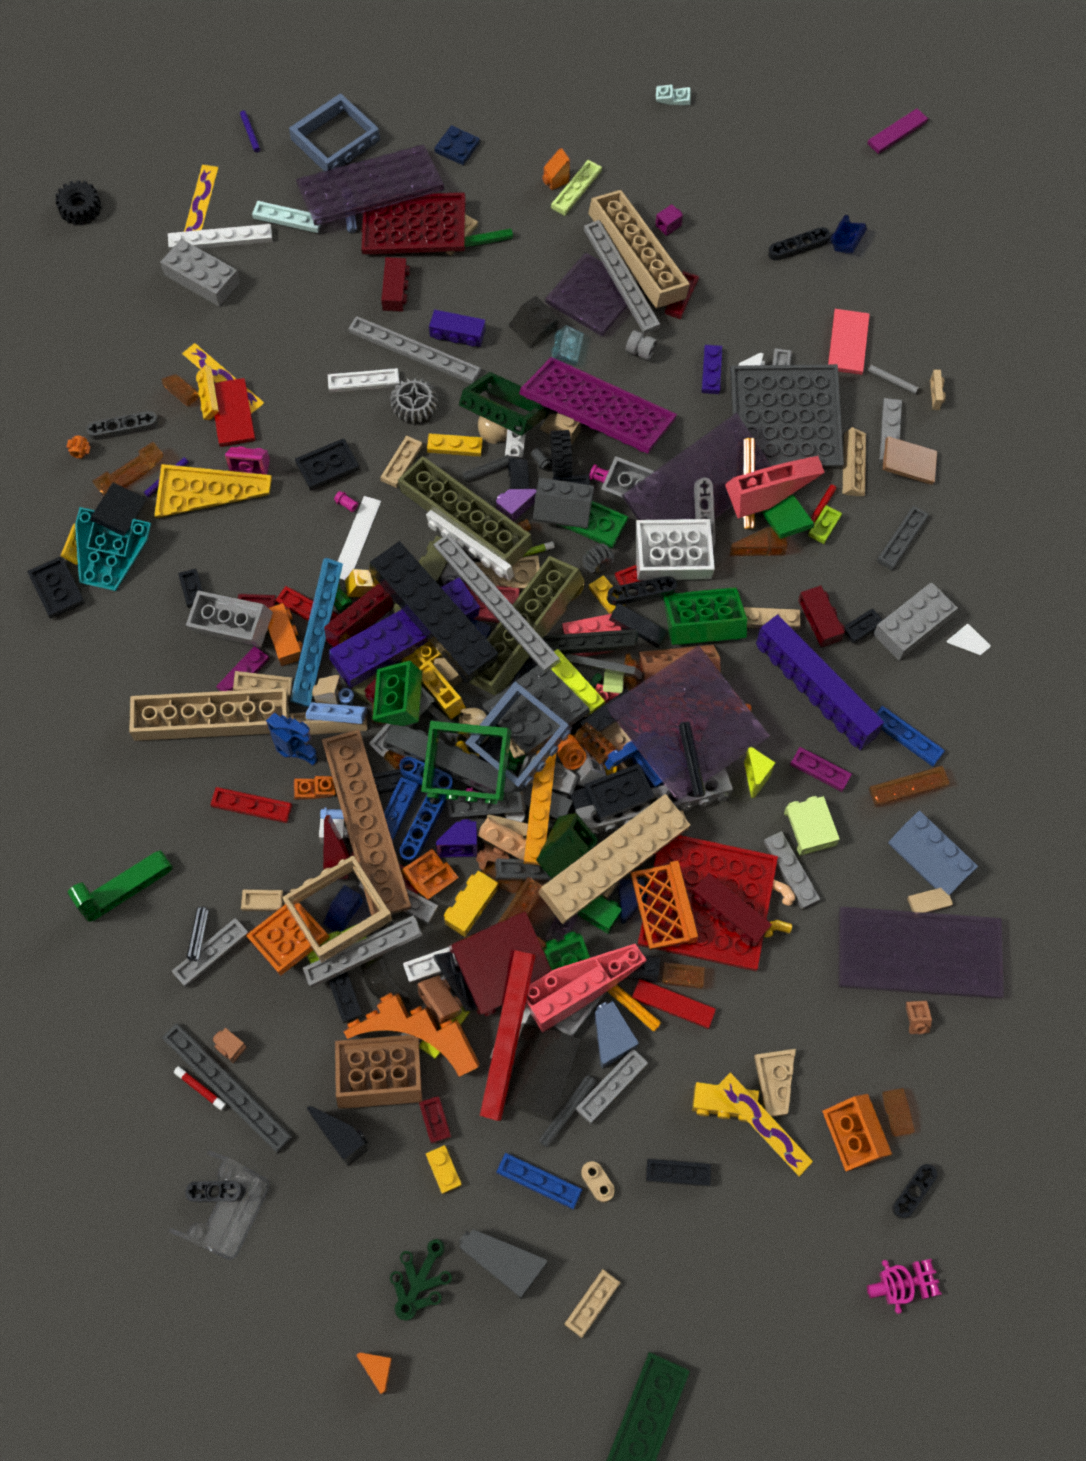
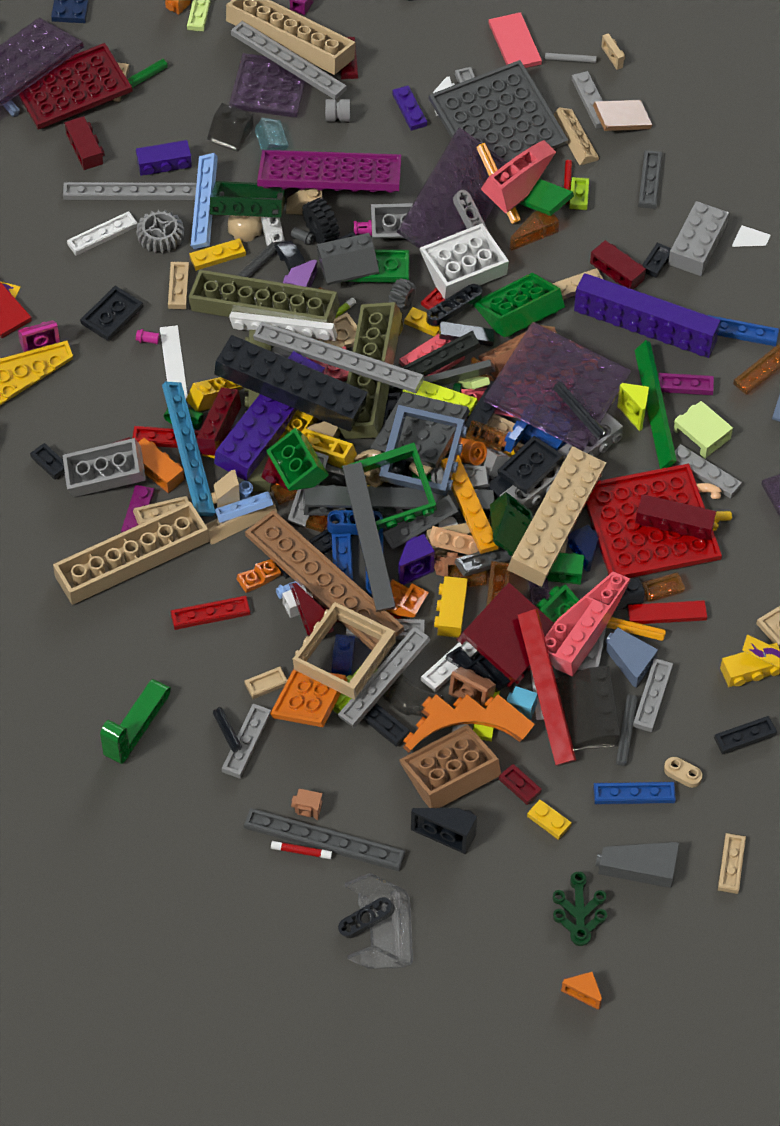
camera: 25 degrees left, 10 degrees down
blue bracket [266,712,318,765] -> none
orange fence [630,861,698,950] -> none
none -> light blue plate [191,153,218,249]
none -> dark grey tile [342,462,396,612]
none -> medium azure brick [507,686,538,719]
none -> green tile [634,340,677,469]

